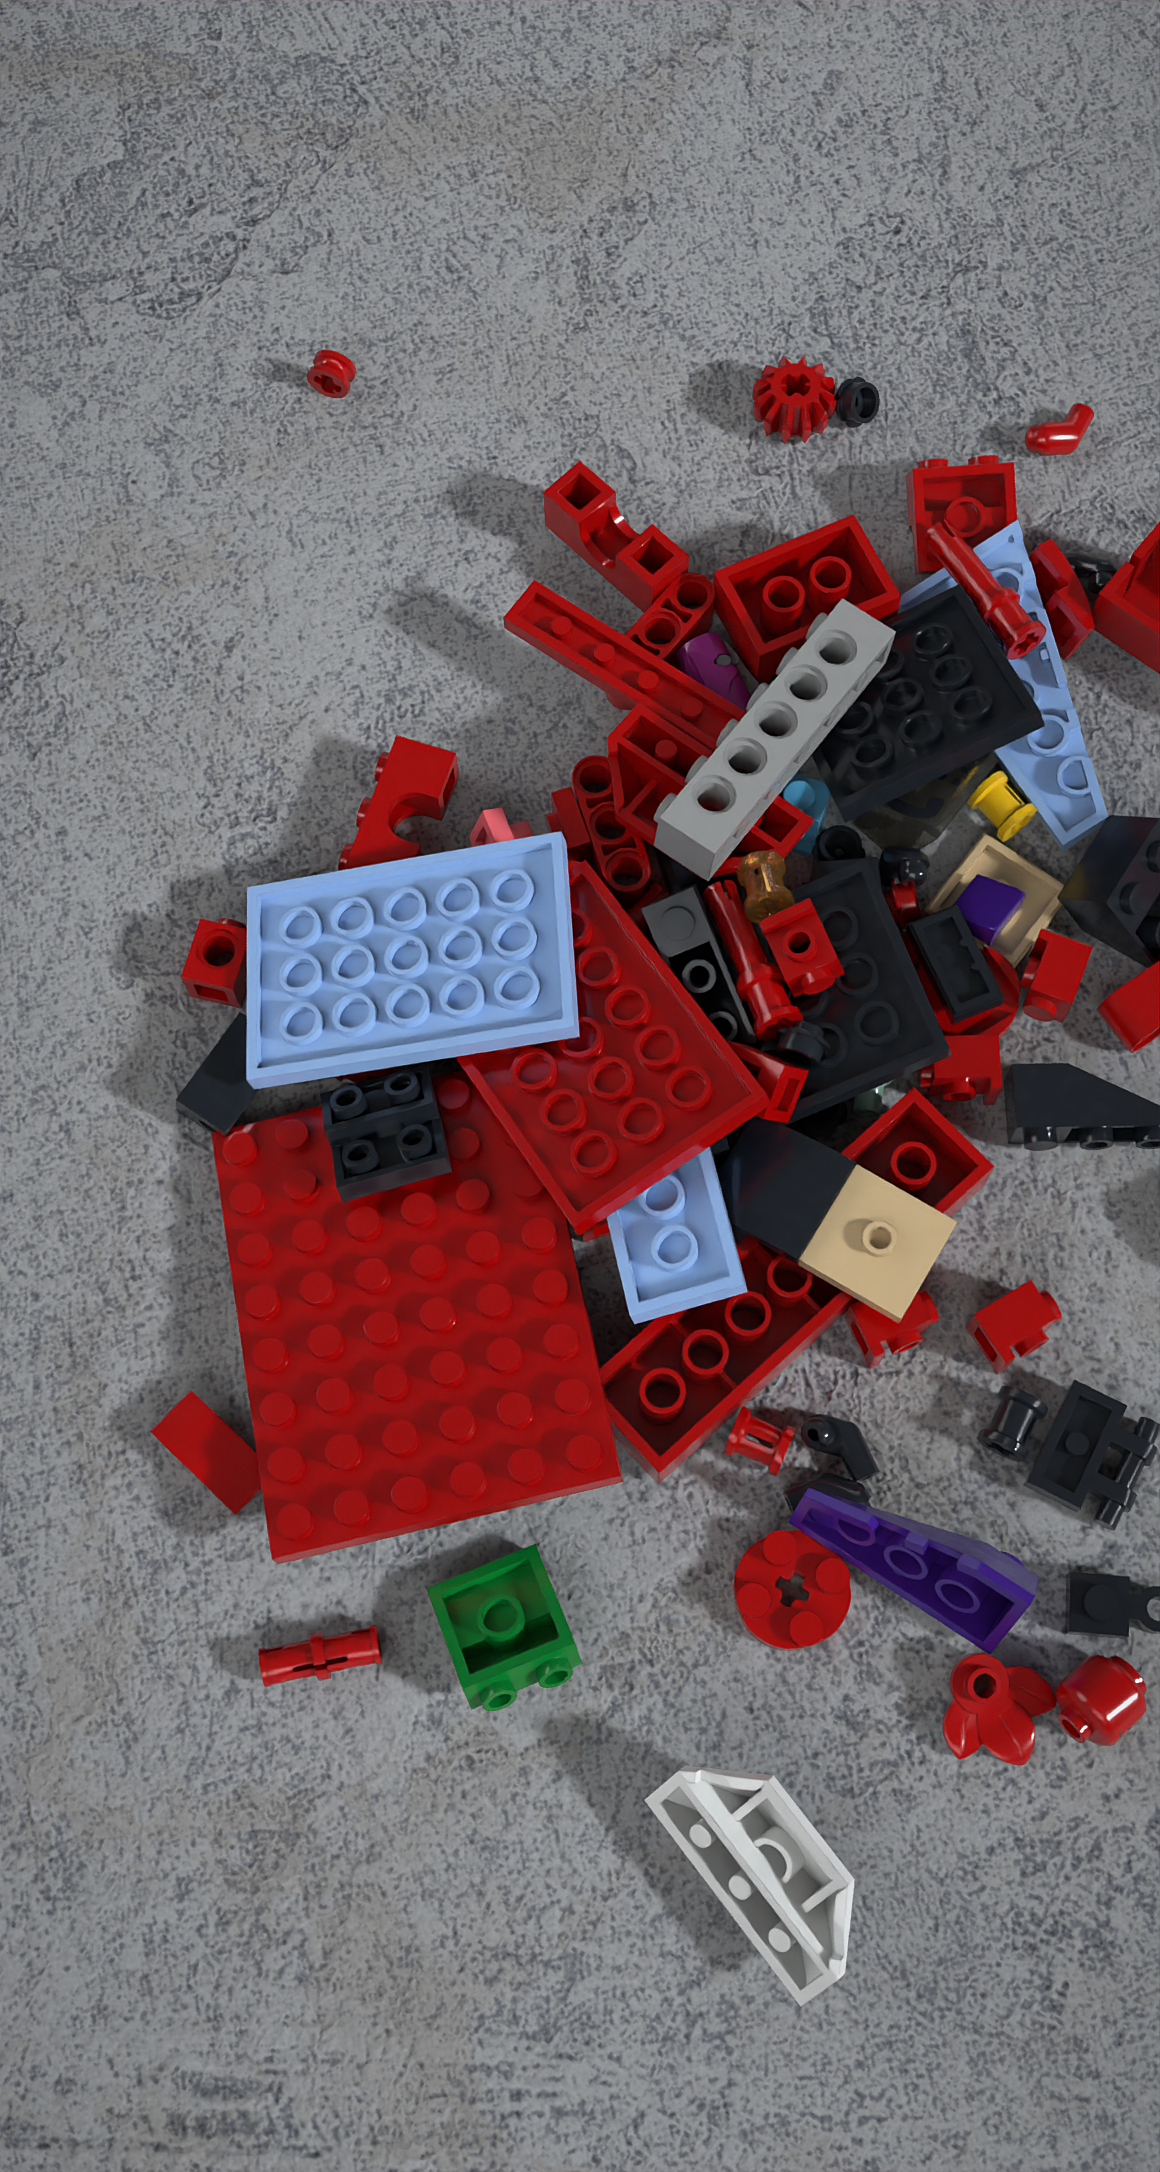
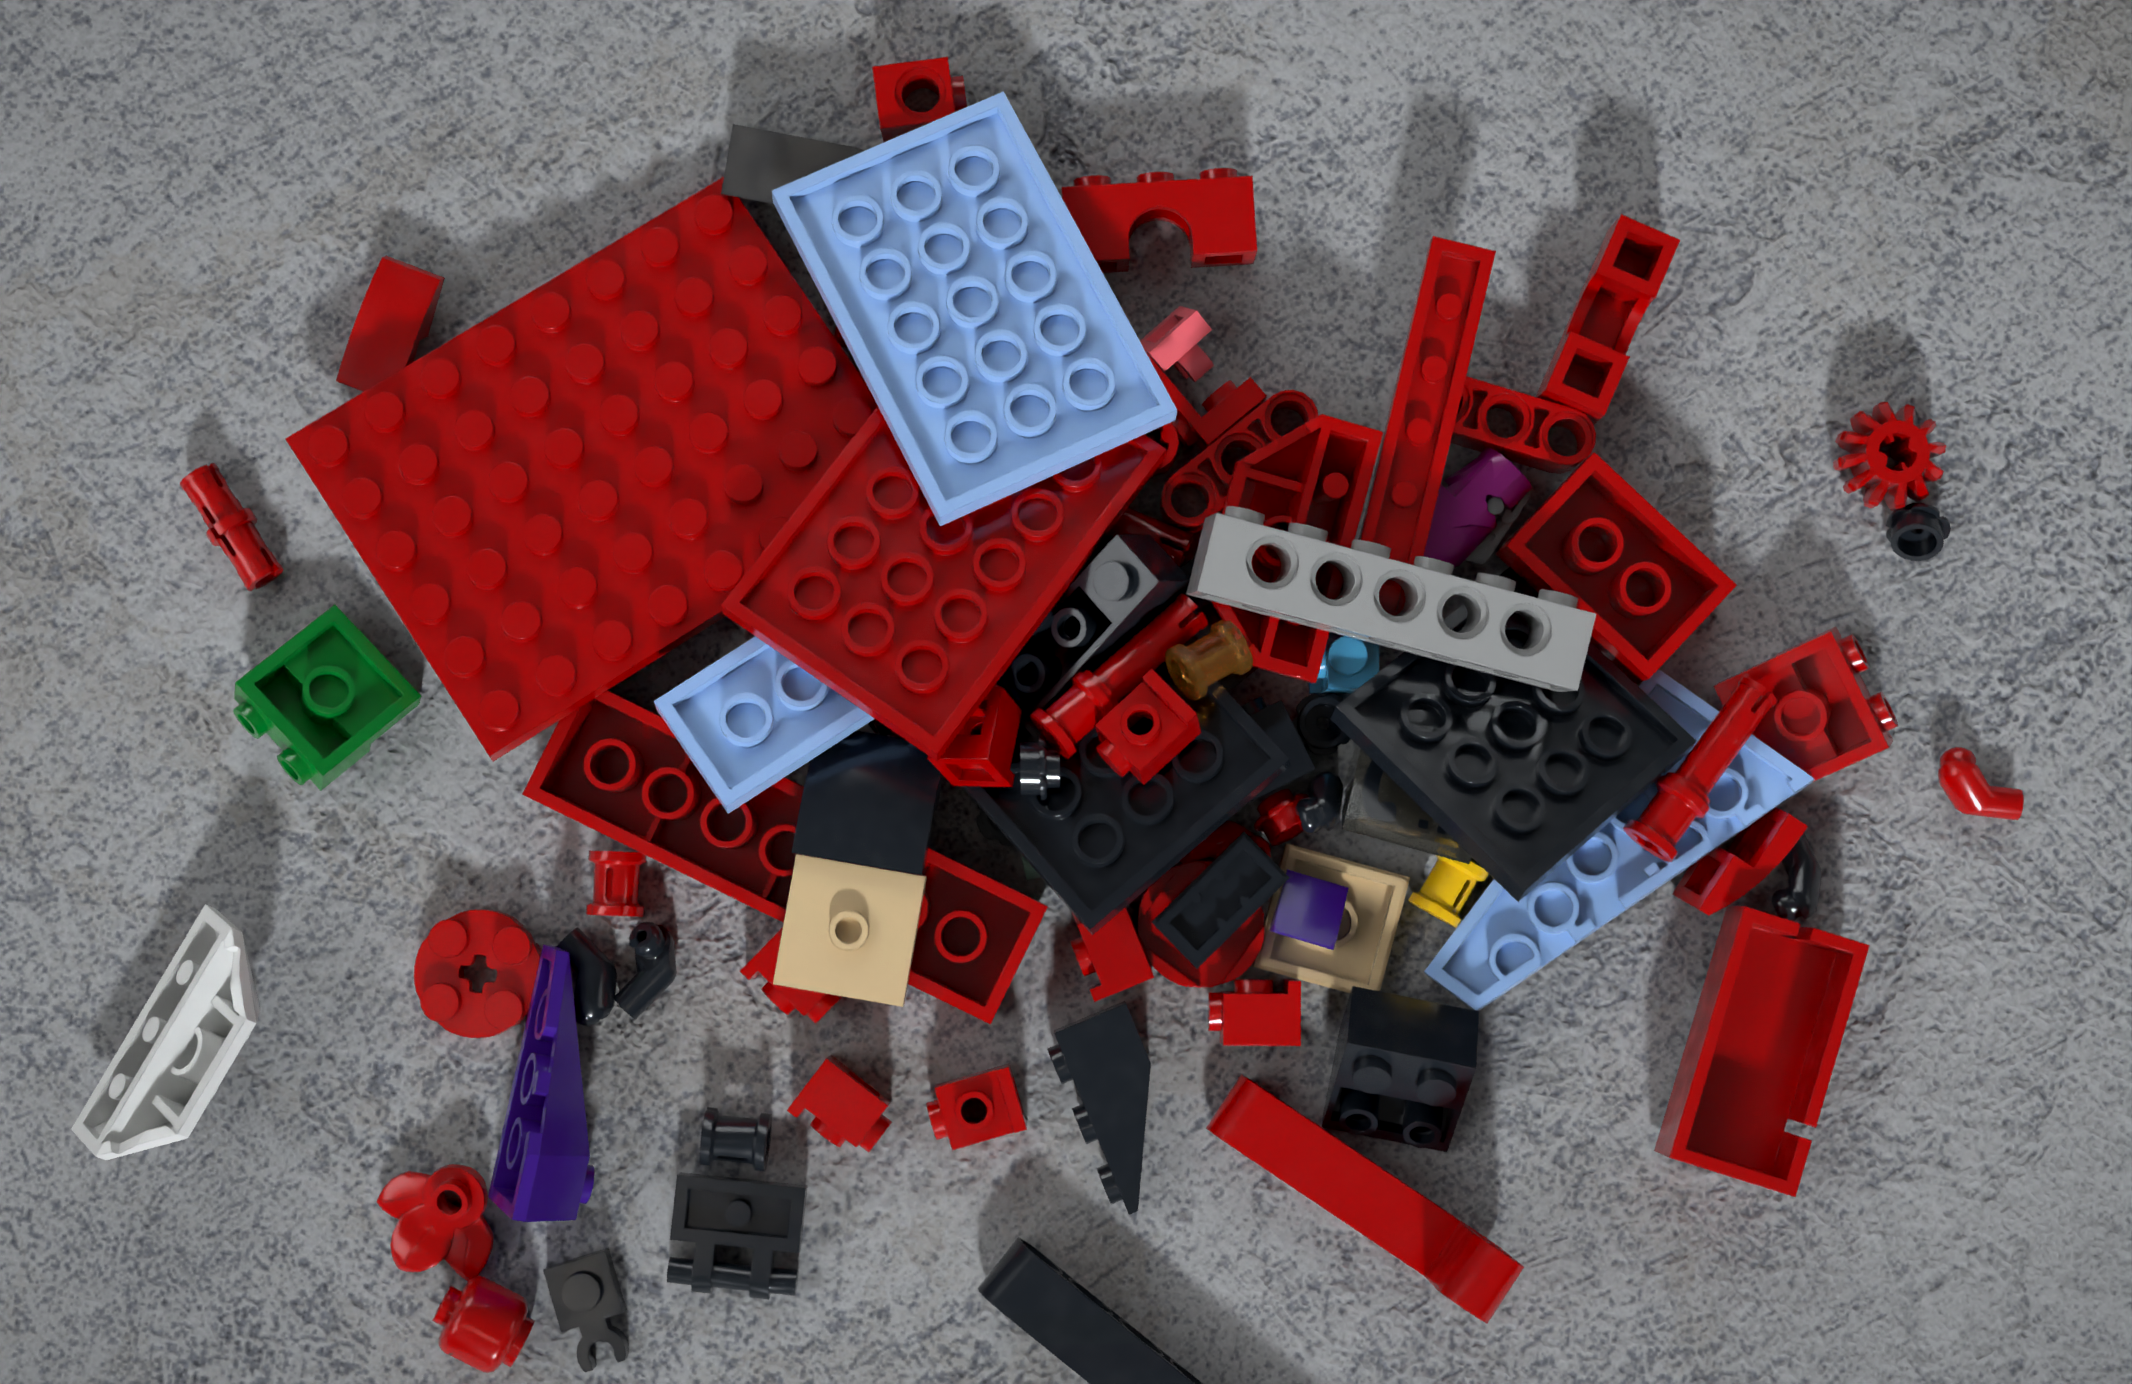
camera: 65 degrees right, 15 degrees up
black slope [320,1064,452,1202] -> none
none -> red brick [926,1063,1028,1150]

